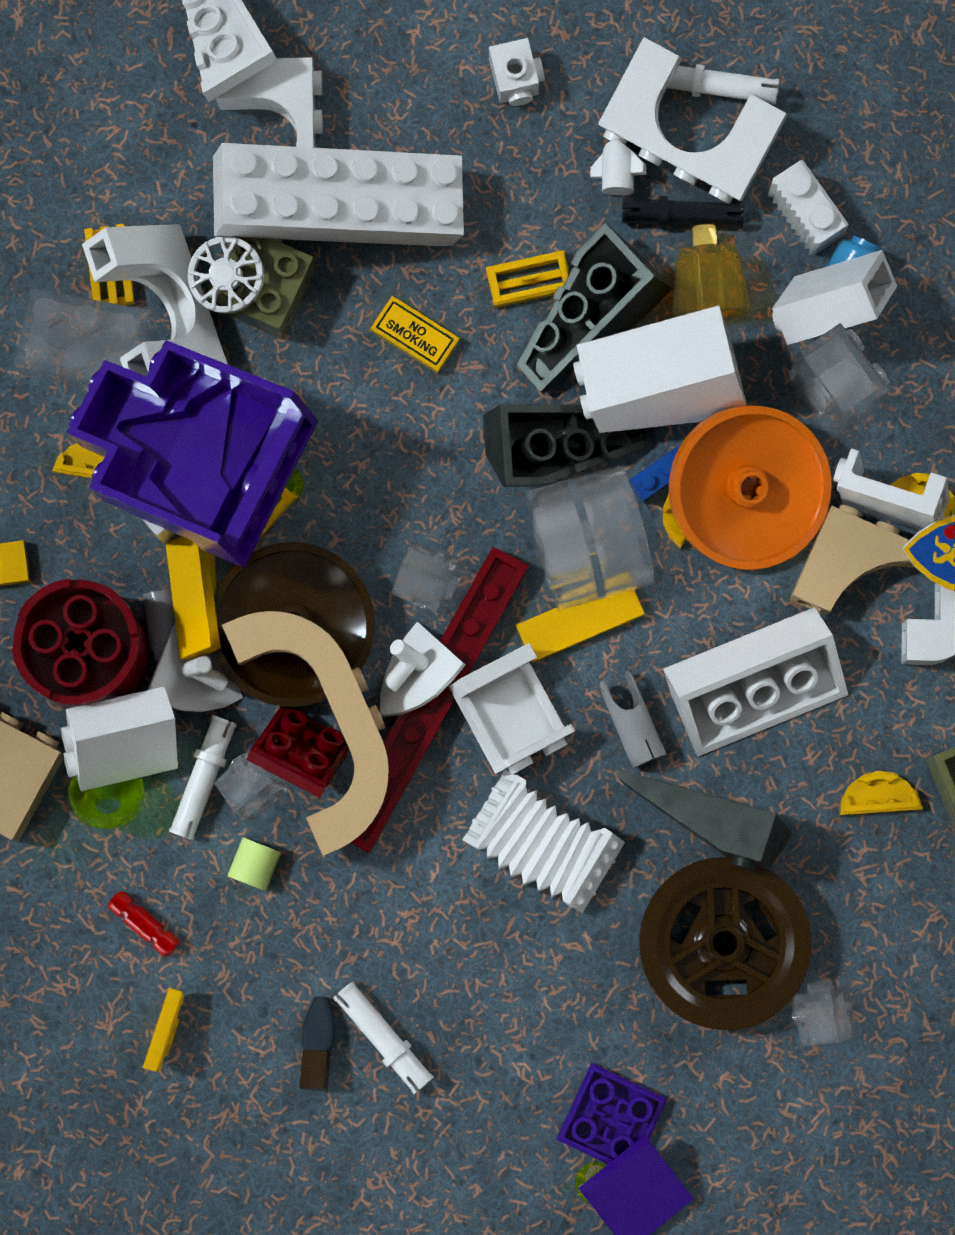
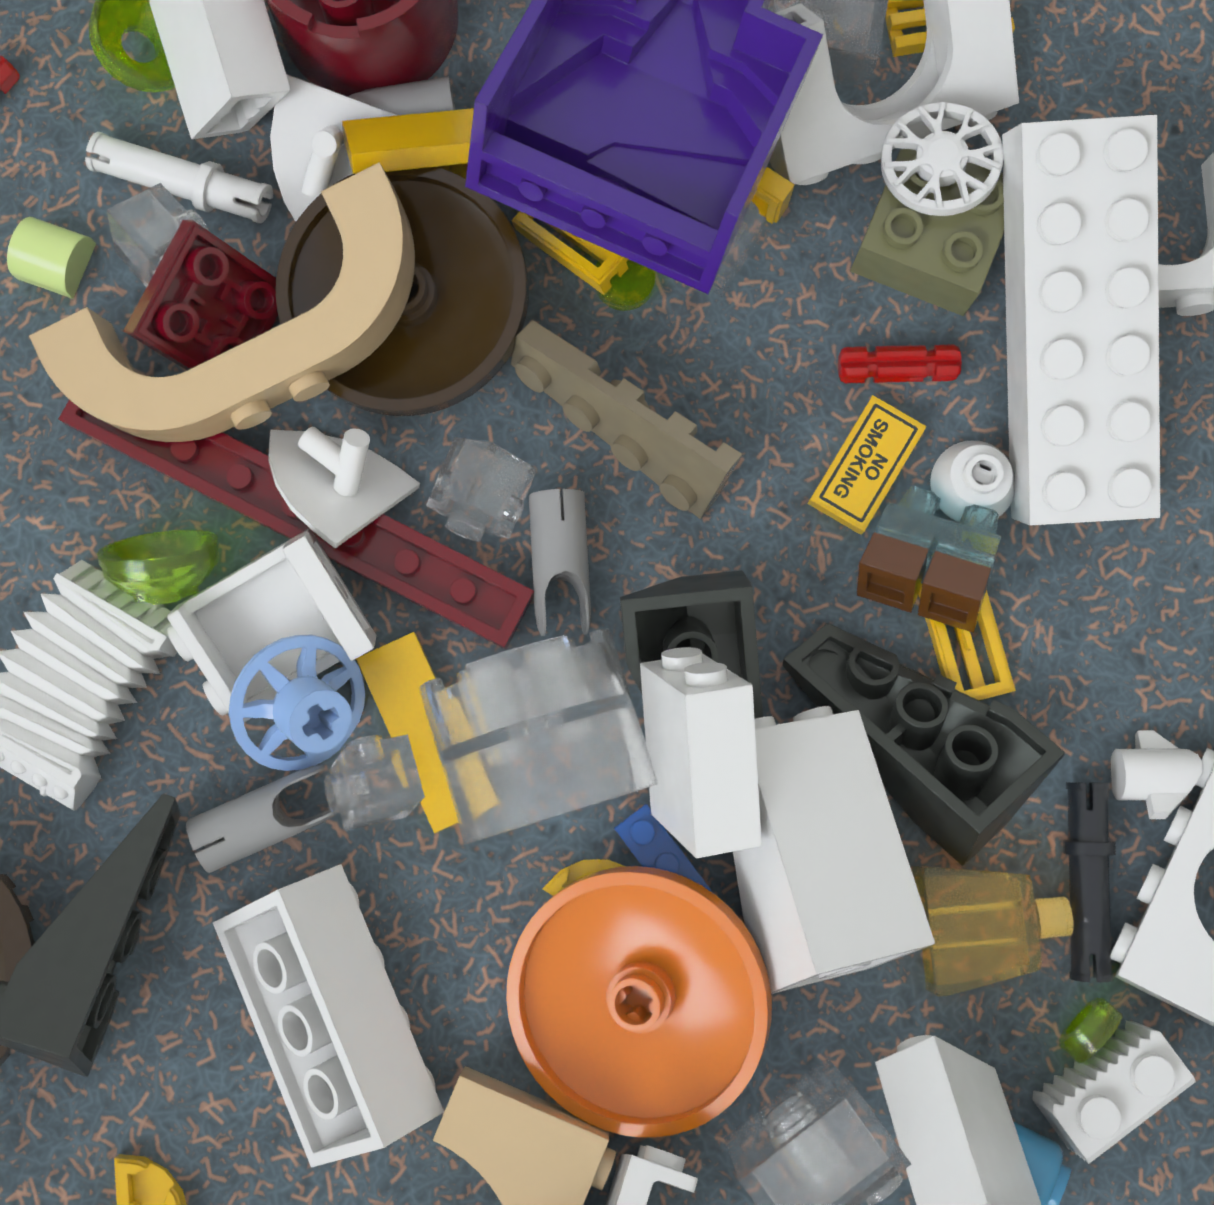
camera: 85 degrees right, 0 degrees up
none -> clear neon green piece [97,530,219,605]
none -> light blue wheel [229,635,365,771]
none -> clear brick [324,734,425,831]
none -> dark tan wing [511,320,743,519]
none -> light grey piece [529,489,591,636]
none -> white brick [640,647,762,858]
none -> red axle [838,344,962,383]
none -> hips [857,486,1001,633]
none -> white cone [930,441,1015,525]
none -> clear neon green tile [1059,997,1123,1064]

